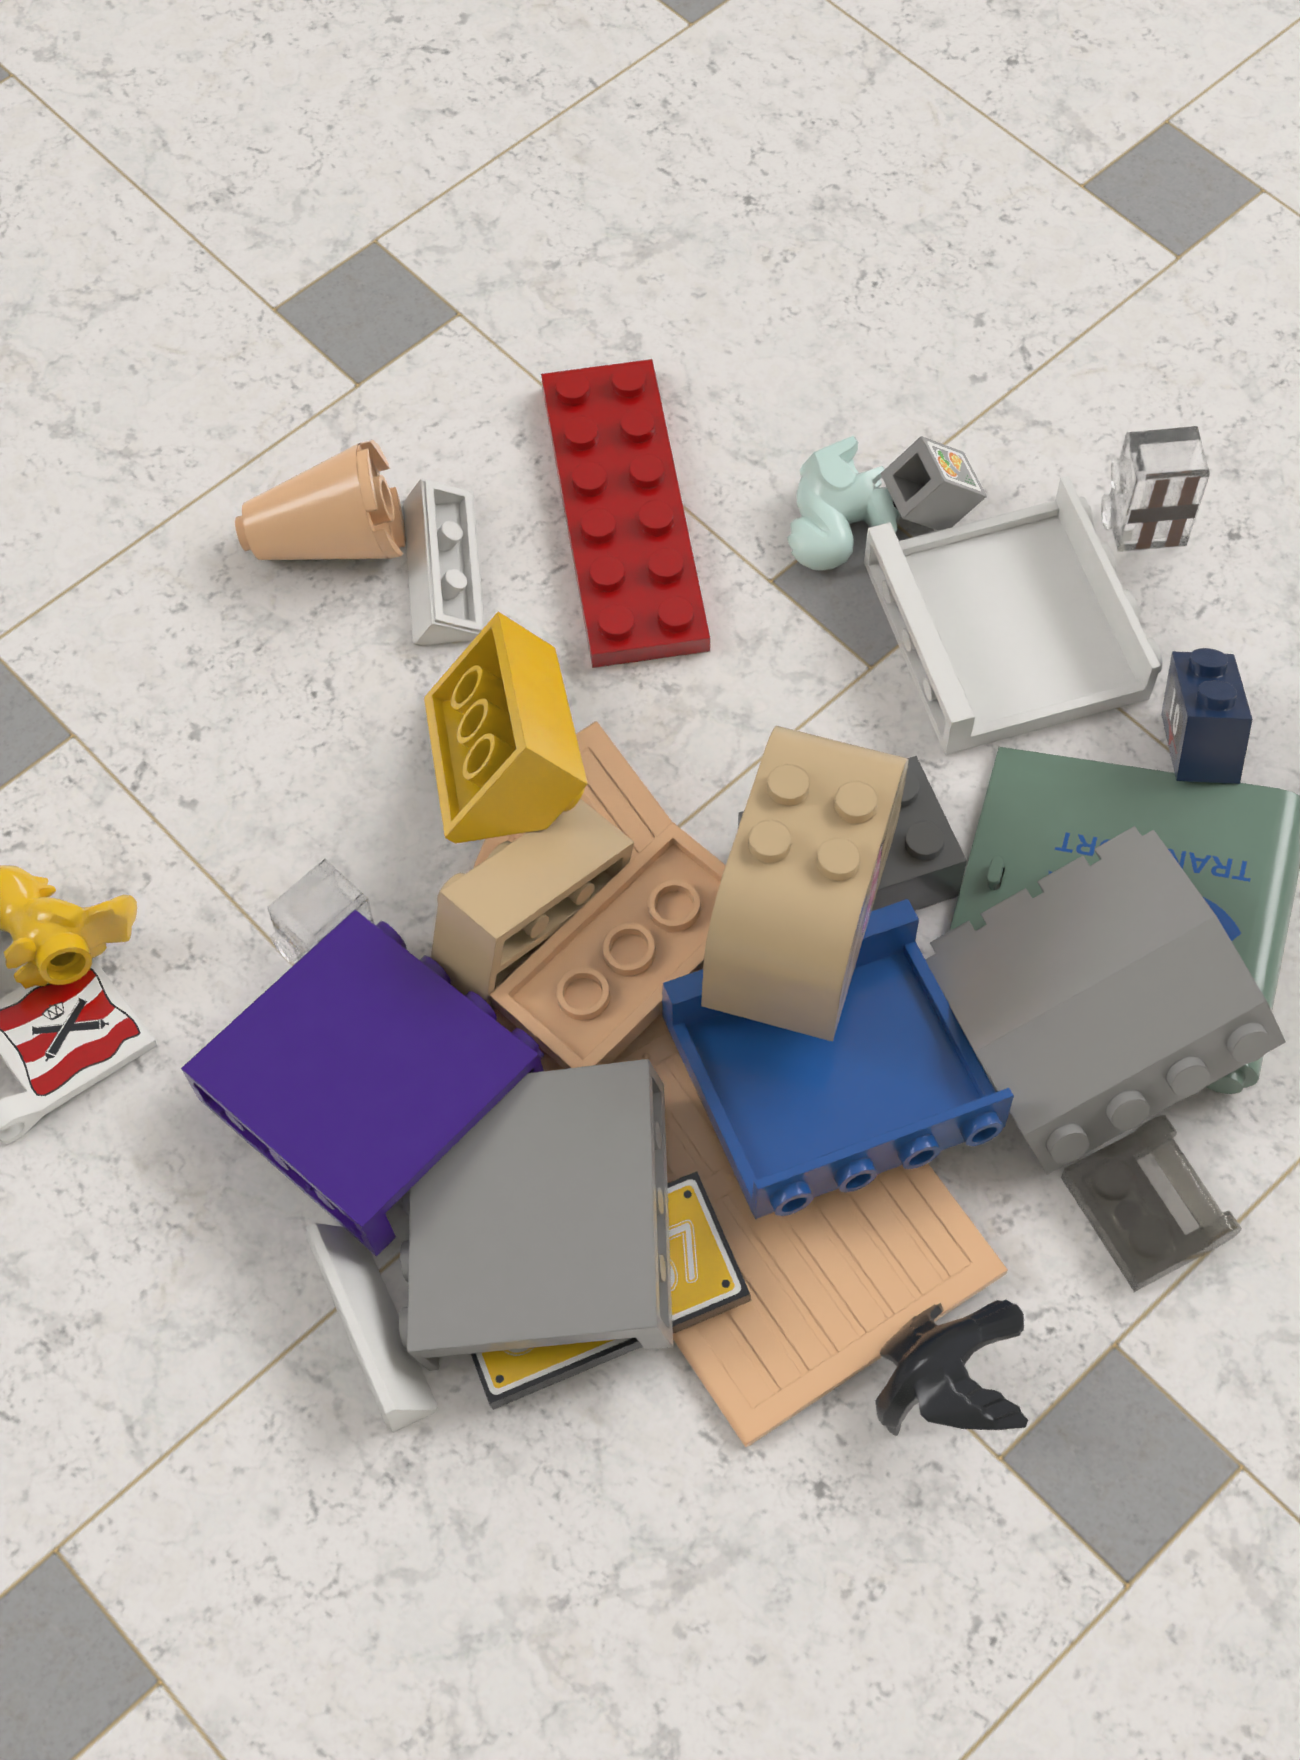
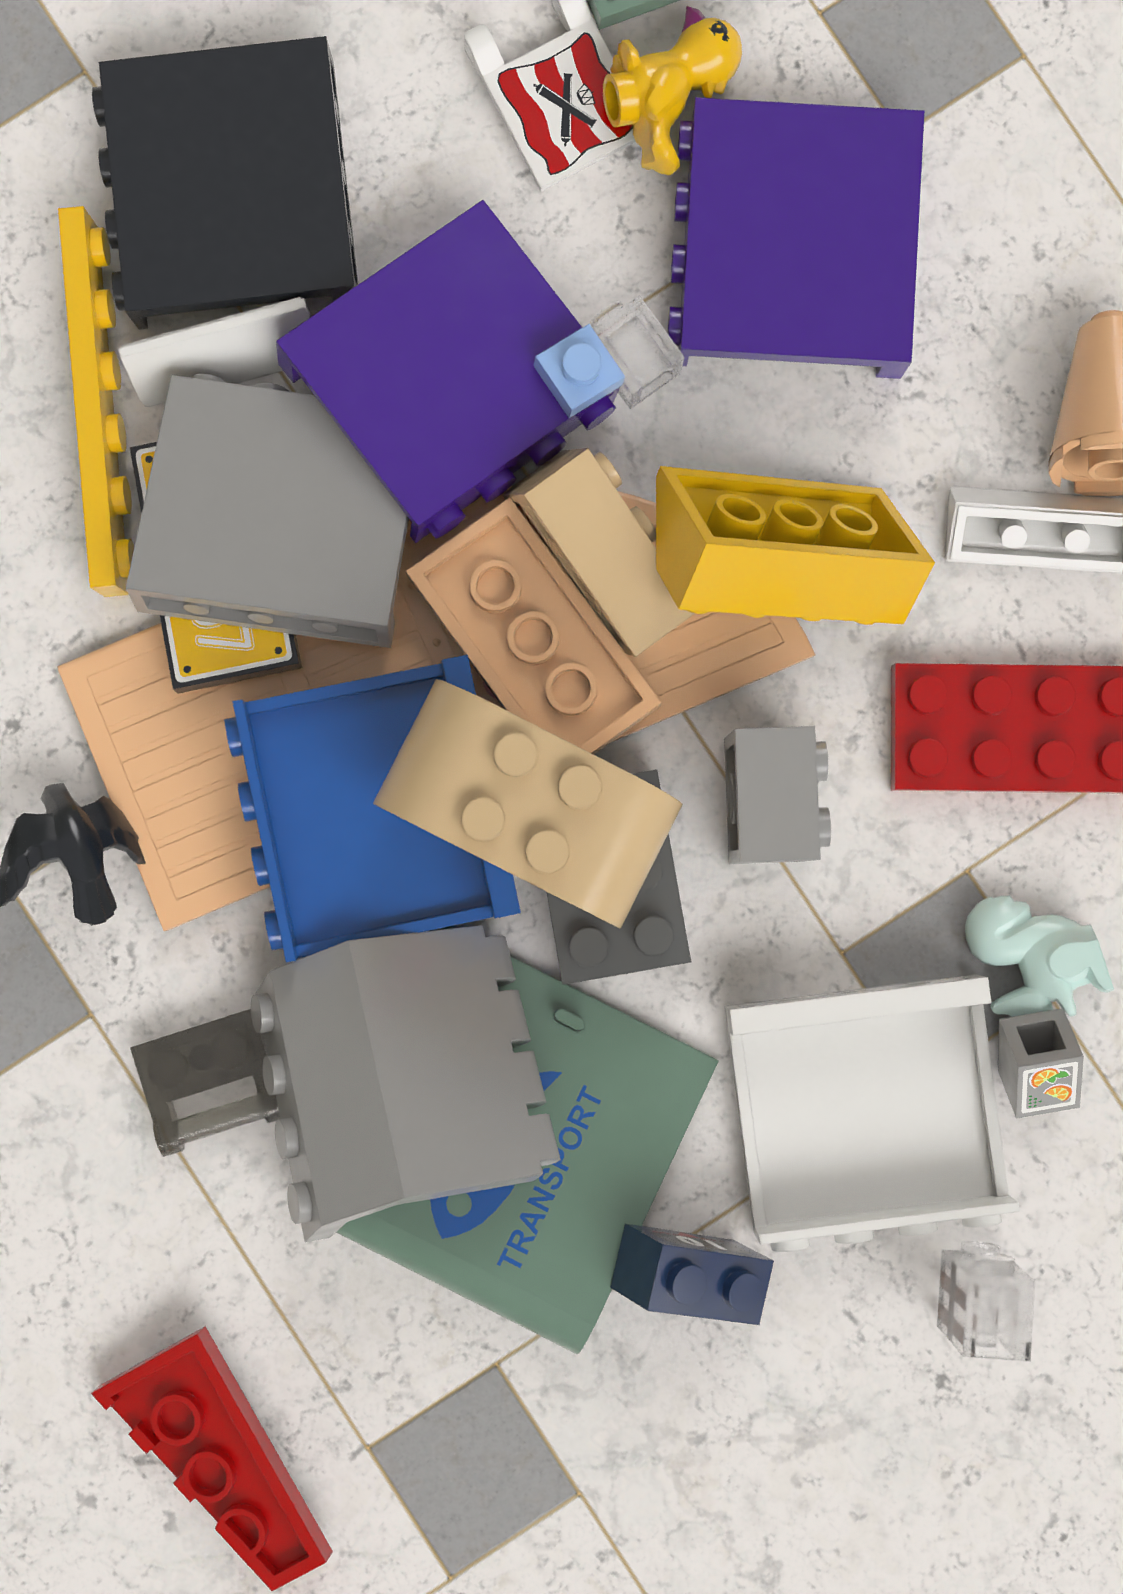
camera: 100 degrees right, 25 degrees up
none -> yellow plate [58,206,135,597]
none -> black panel [92,36,358,330]
none -> light blue plate [533,324,625,418]
none -> dark purple panel [667,97,925,379]
none -> light grey brick [724,726,831,864]

